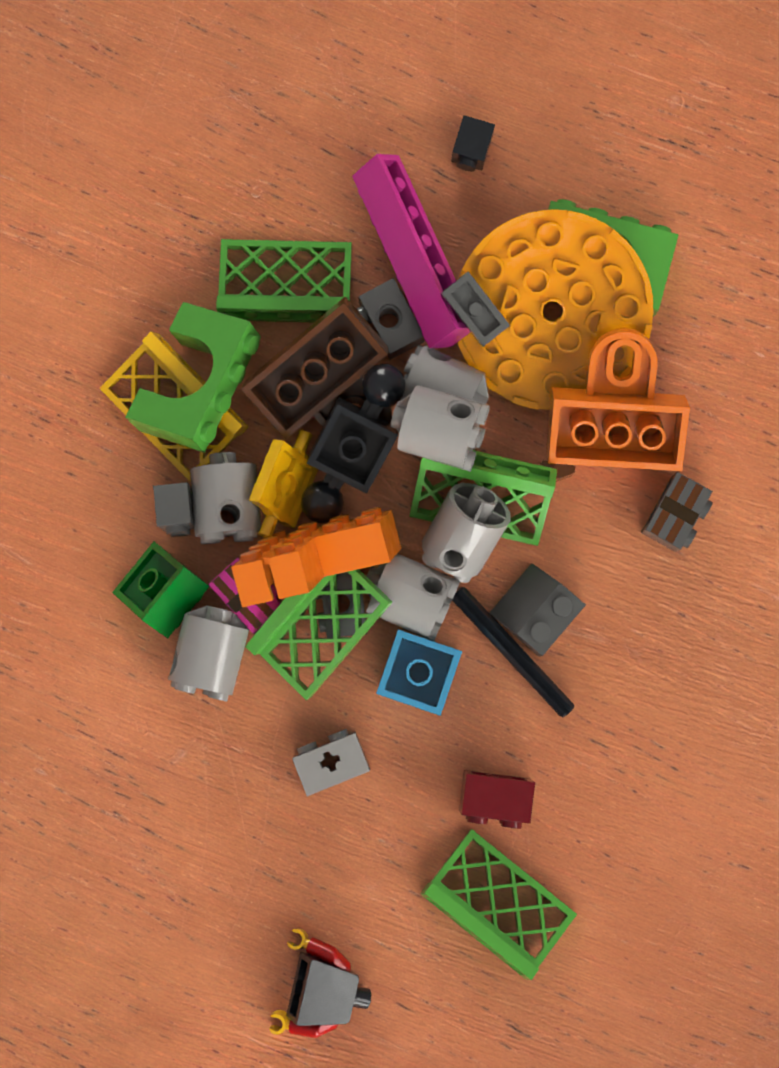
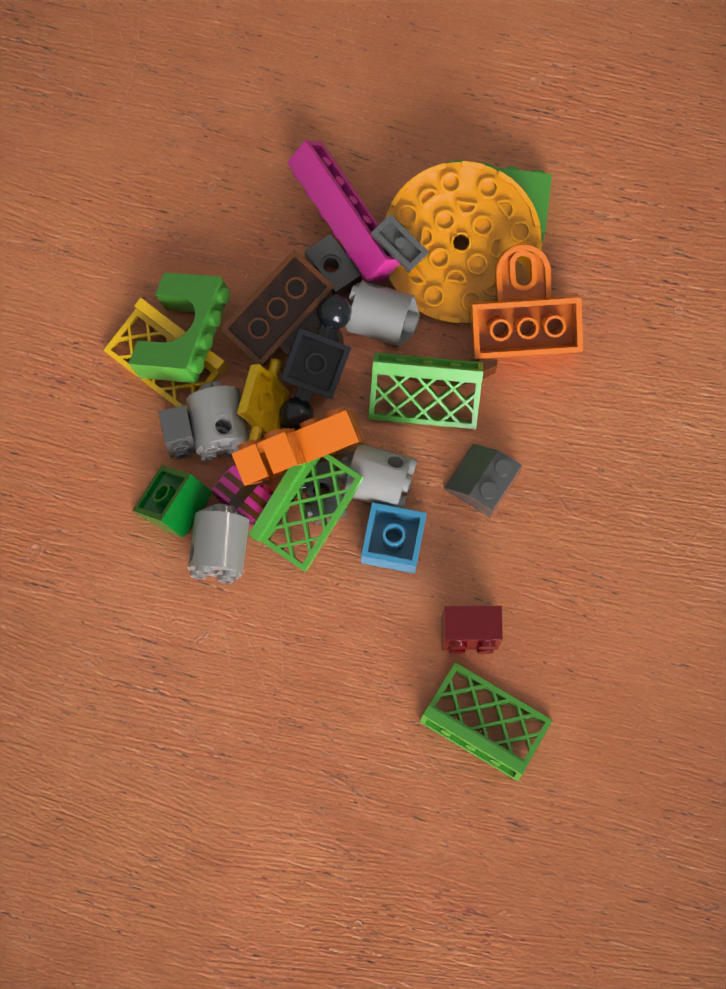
camera: 10 degrees left, 10 degrees down
bright green fence [216,239,352,323] -> none
torso [269,929,371,1038] -> none
light grey brick [292,729,370,796] -> none
light grey cylinder [391,385,490,472] -> none
light grey cylinder [422,483,511,583] -> none
black brick [451,115,495,172] -> none
black axle [452,587,575,717] -> none
brick [641,472,713,552] -> none

